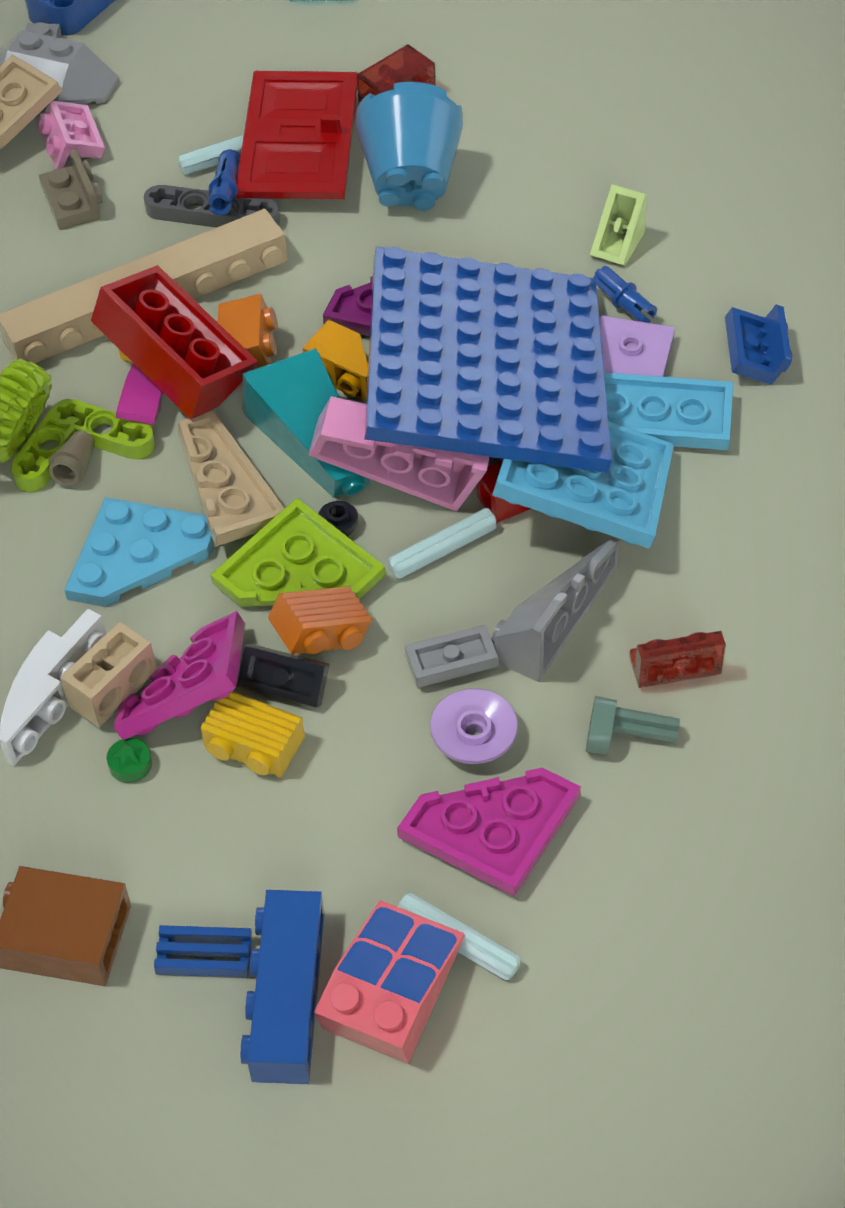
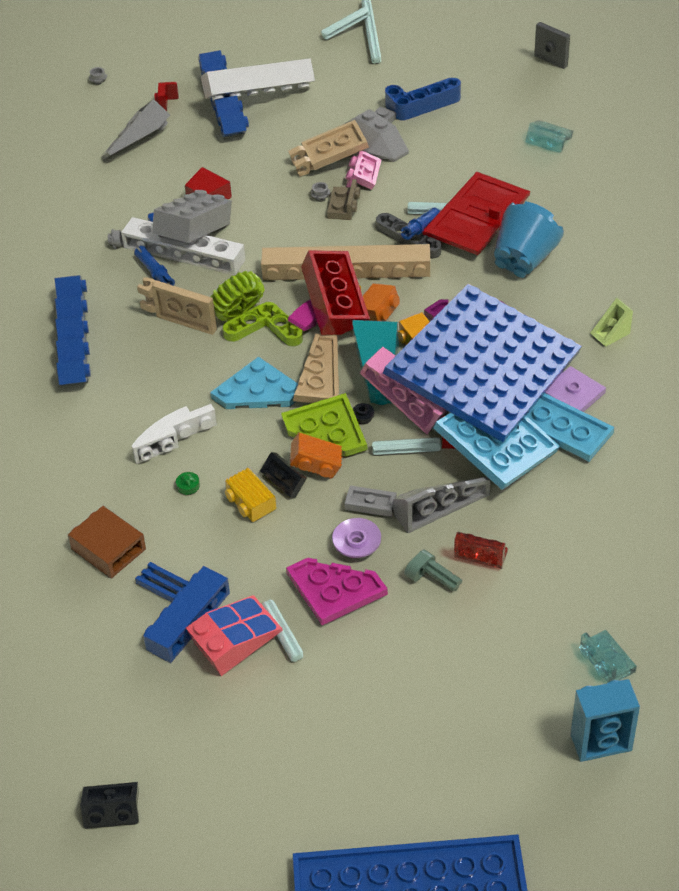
camera: 30 degrees right, 5 degrees down
dark tan cone [49,431,95,486] -> none
tan brick [60,622,157,728] -> none
dark pink plate [114,611,245,740] -> none
clear red brick [356,44,436,102] -> none
blue axle [593,266,658,323] -> none
blue bracket [725,304,792,385] -> none
none -> light grey plate [311,182,330,200]

